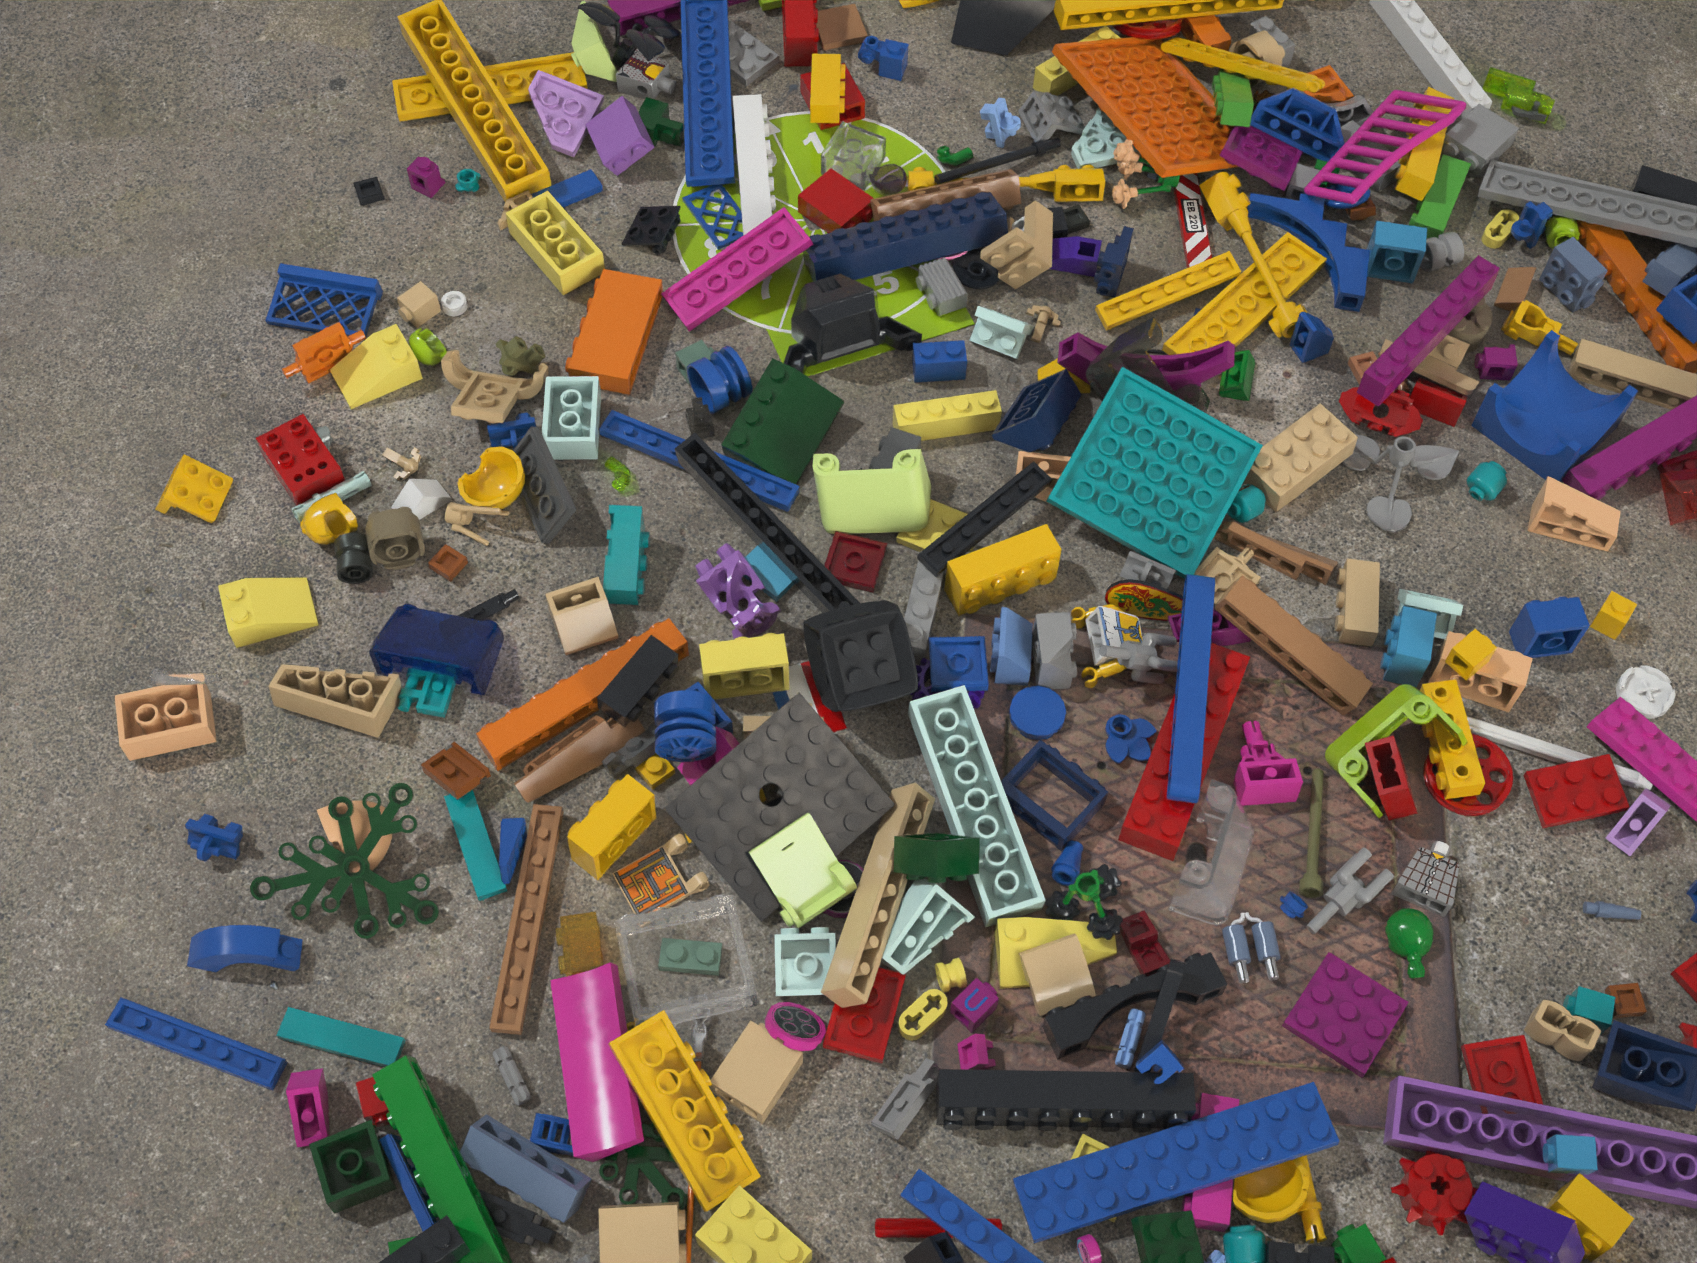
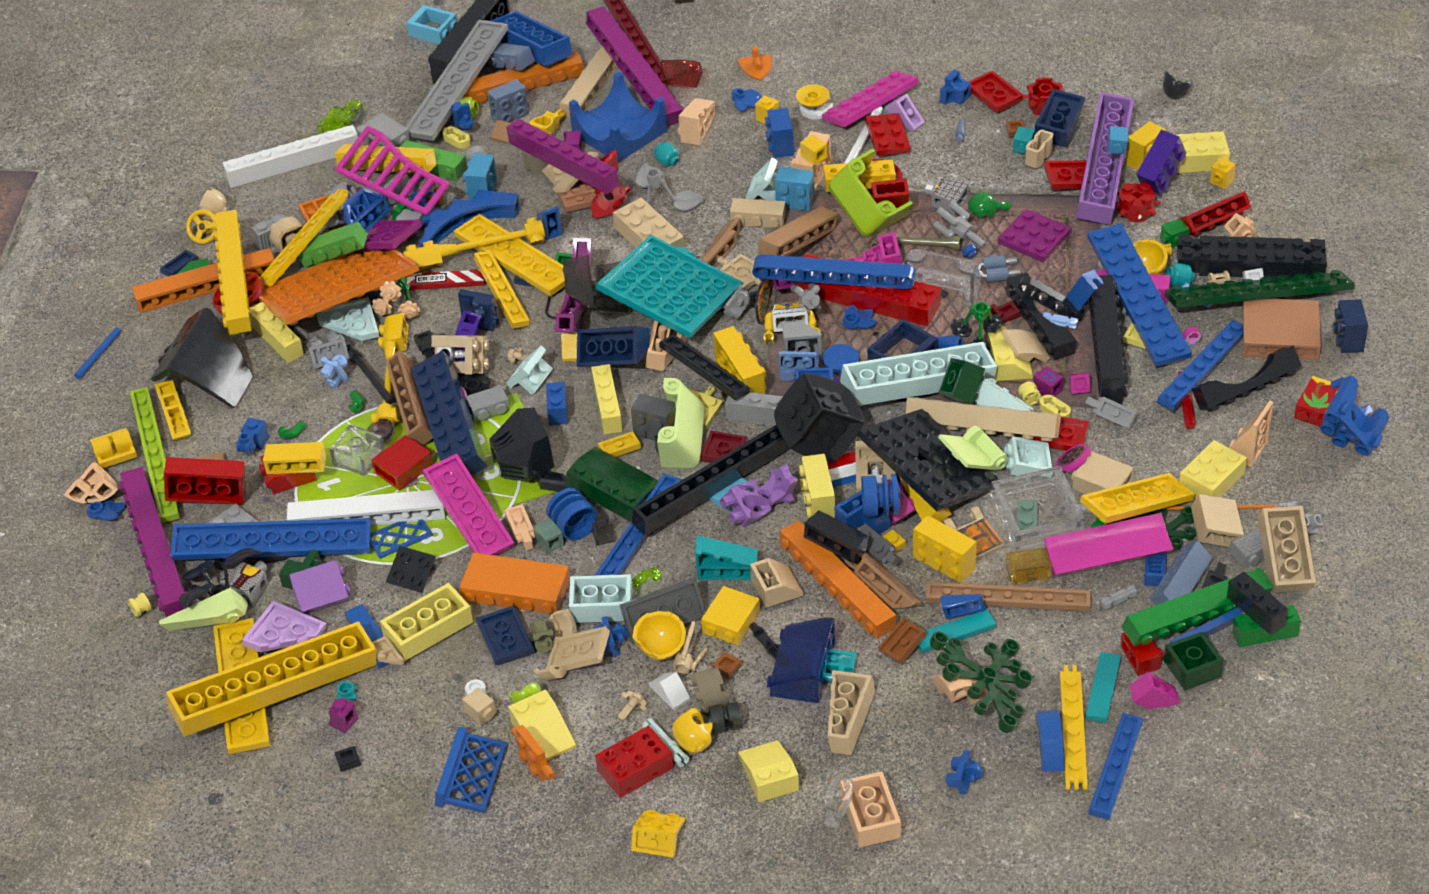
camera: 85 degrees left, 15 degrees down
none -> green arm [277,421,306,439]
none -> dark blue plate [476,605,534,666]
none -> light nougat hinge [504,504,535,551]
none -> yellow plate [598,431,641,457]
none -> yellow brick [701,586,760,646]
none -> blue plate [731,88,762,112]
none -> yellow dish [796,84,830,107]
none -> yellow hinge [1060,665,1088,790]

